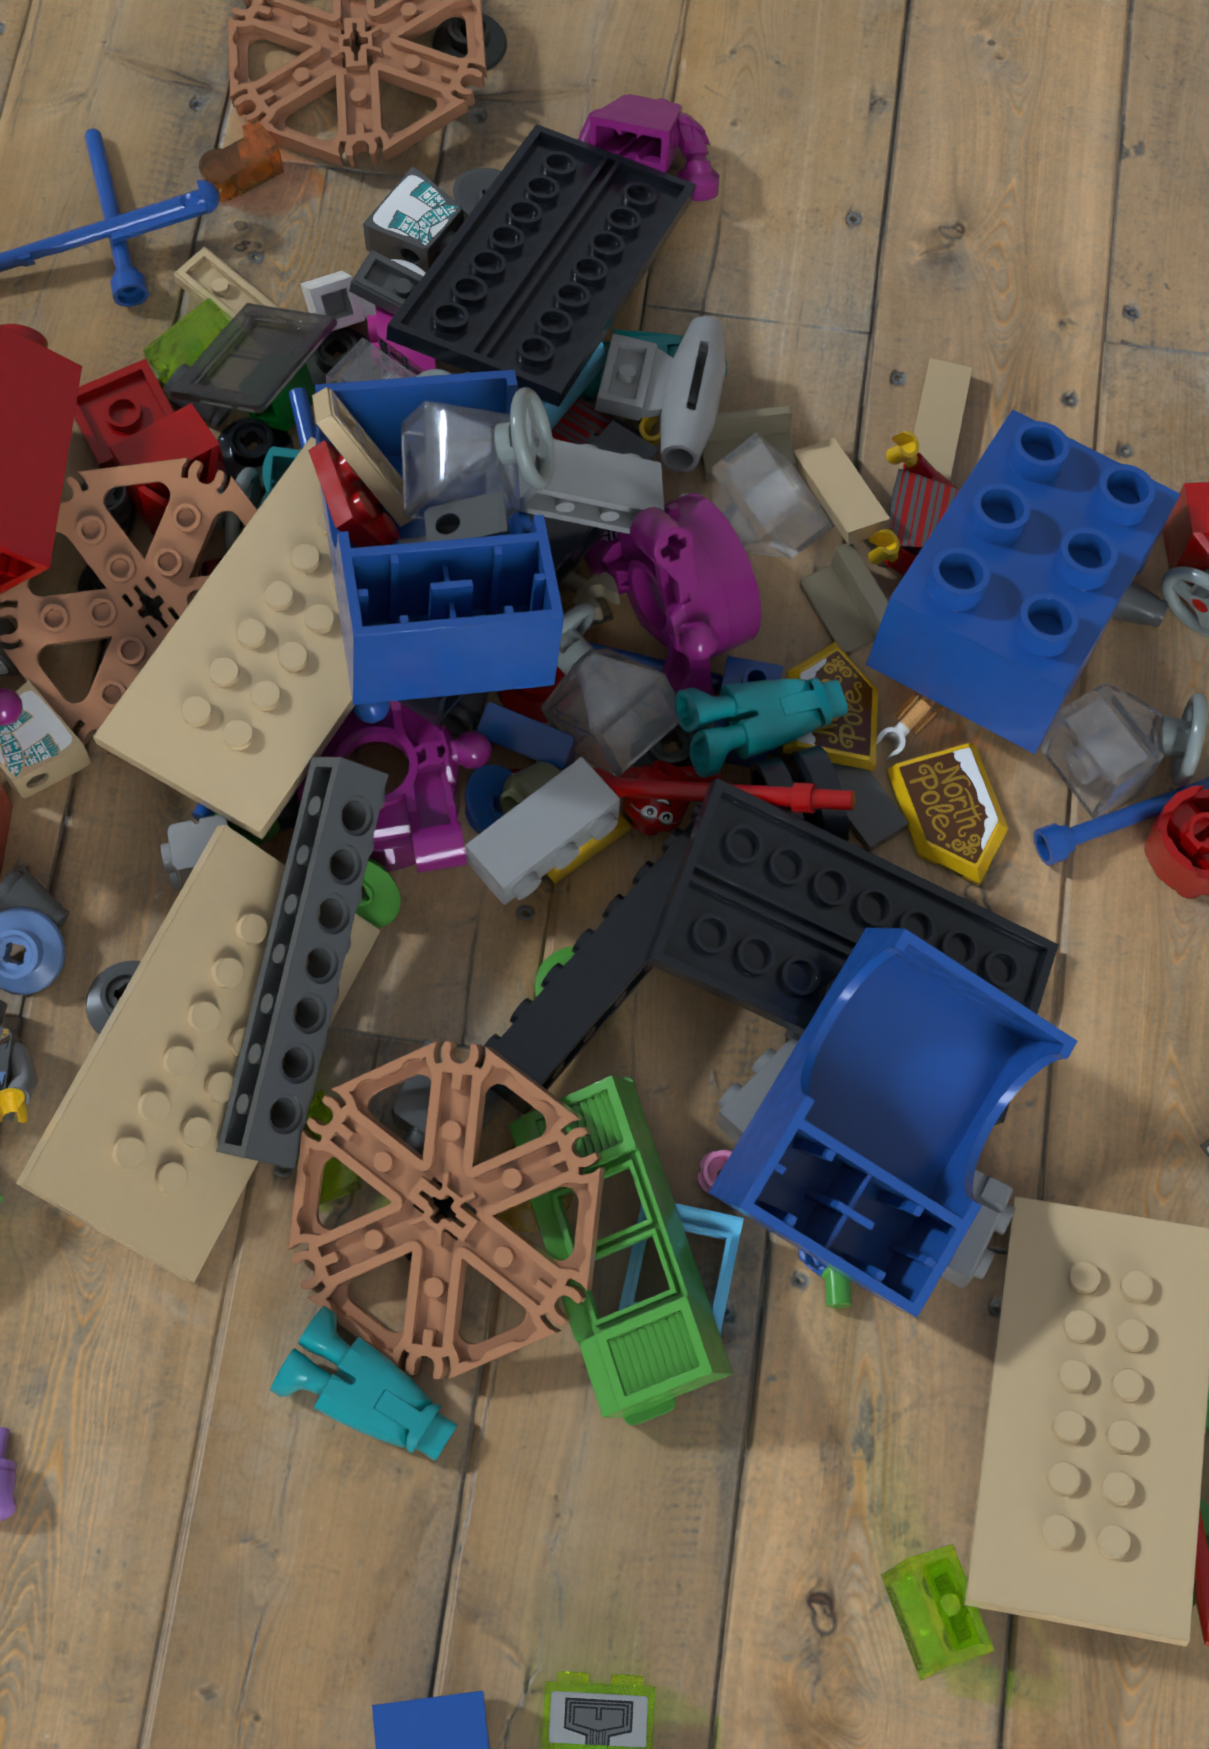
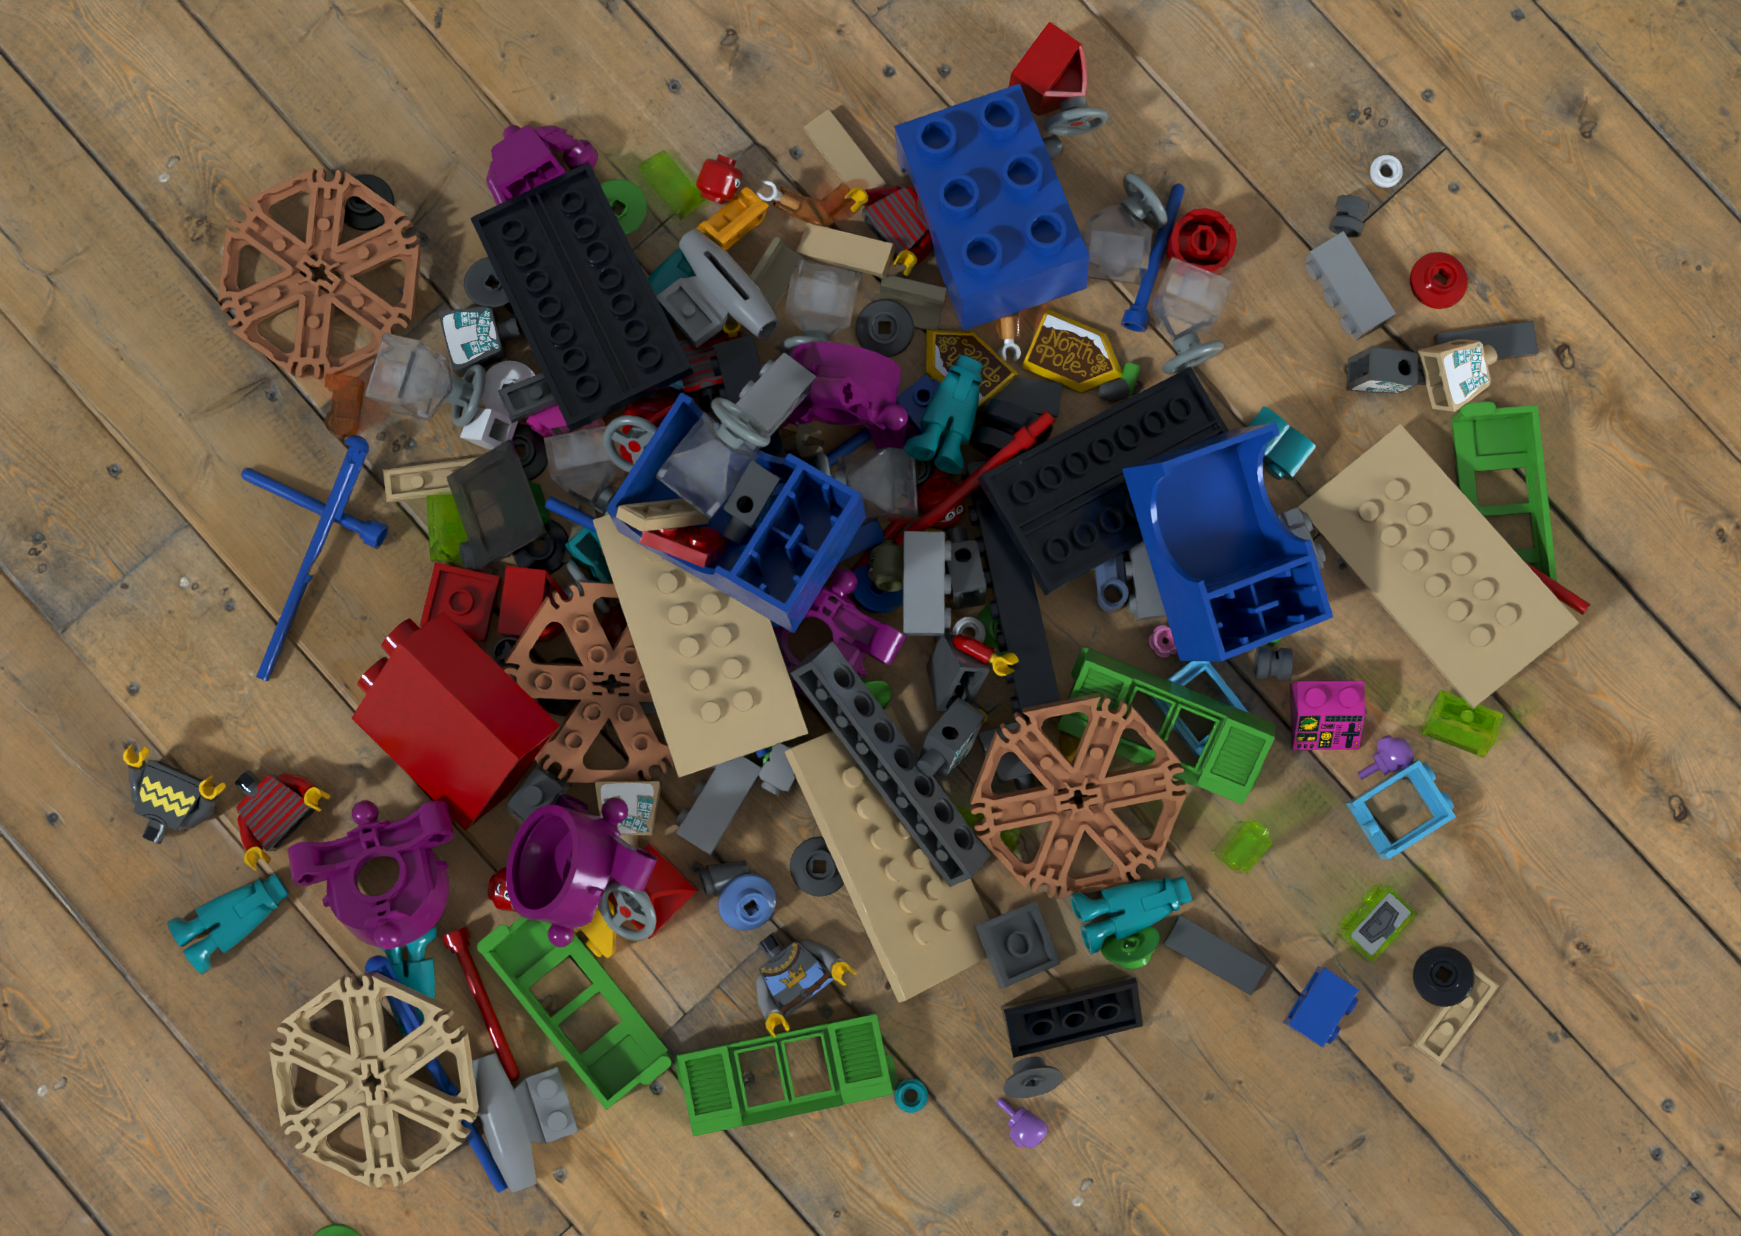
camera: 50 degrees left, 15 degrees up
none -> clear piece [365,333,486,427]
none -> bright green piece [600,179,647,235]
none -> clear neon green slope [638,150,705,220]
none -> light grey brick [675,756,762,855]
none -> light orange hinge [695,187,769,251]
none -> red head [696,154,743,205]
none -> clear orange arm [756,180,854,227]
none -> dark grey piece [855,299,914,358]
none -> dark grey torso [917,697,986,778]
none -> dark grey torso [927,630,1019,728]
none -> dark grey torso [945,527,986,610]
none -> white plate [952,617,986,643]
none -> dark grey plate [975,901,1061,989]
none -> black slope [1001,975,1143,1058]
none -> dark grey piece [1004,1057,1063,1098]
none -> sand blue piece [1095,554,1129,613]
none -> dark grey arm [1099,363,1141,403]
none -> bright green piece [1101,926,1160,970]
none -> clear piece [1149,257,1234,375]
none -> dark grey tile [1163,915,1268,996]
none -> clear neon green brick [1211,820,1273,874]
none -> teal brick [1247,406,1316,481]
none -> dark grey wheel [1254,646,1293,681]
none -> dark pink slope [1290,681,1365,750]
none -> medium azure window [1345,760,1456,860]
none -> medium lavender piece [1358,735,1414,780]

